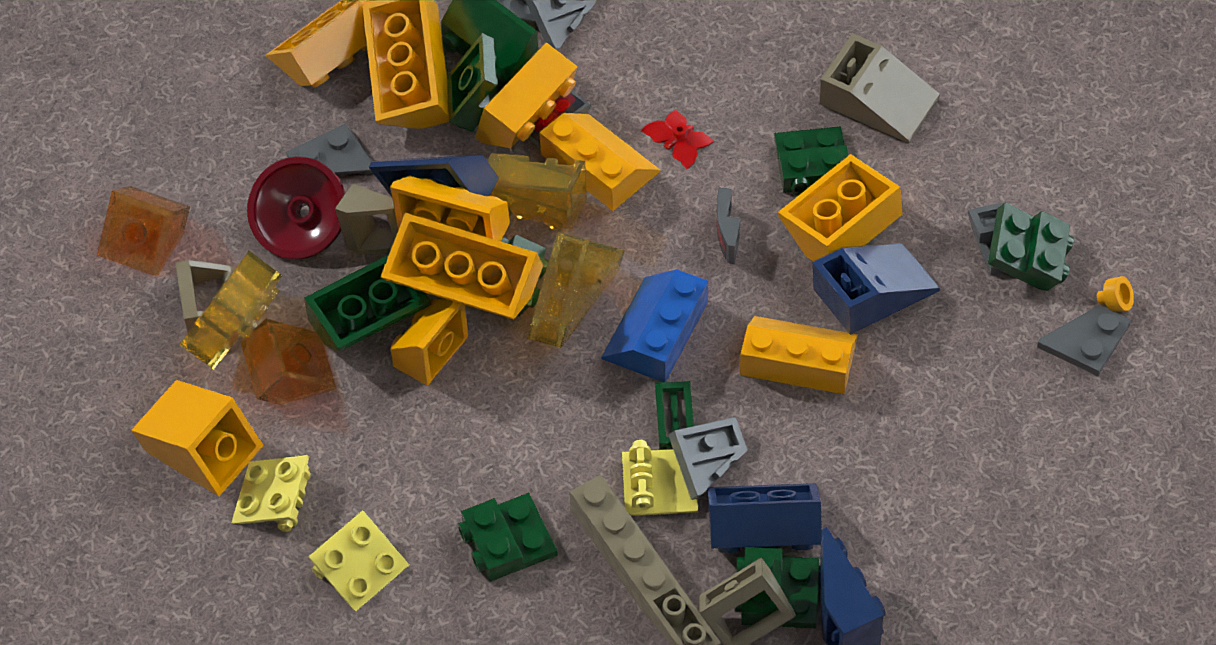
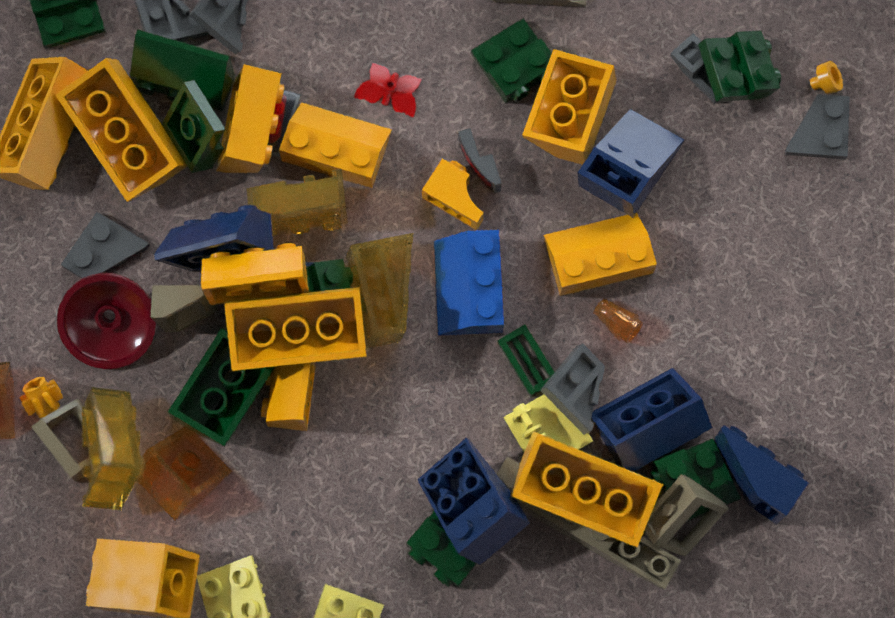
camera: 30 degrees left, 20 degrees up
none -> light orange gear [20,377,63,418]
none -> dark blue slope [417,438,530,565]
none -> light orange arch [422,158,484,230]
none -> light orange slope [511,431,663,547]
none -> clear orange cone [593,298,643,343]

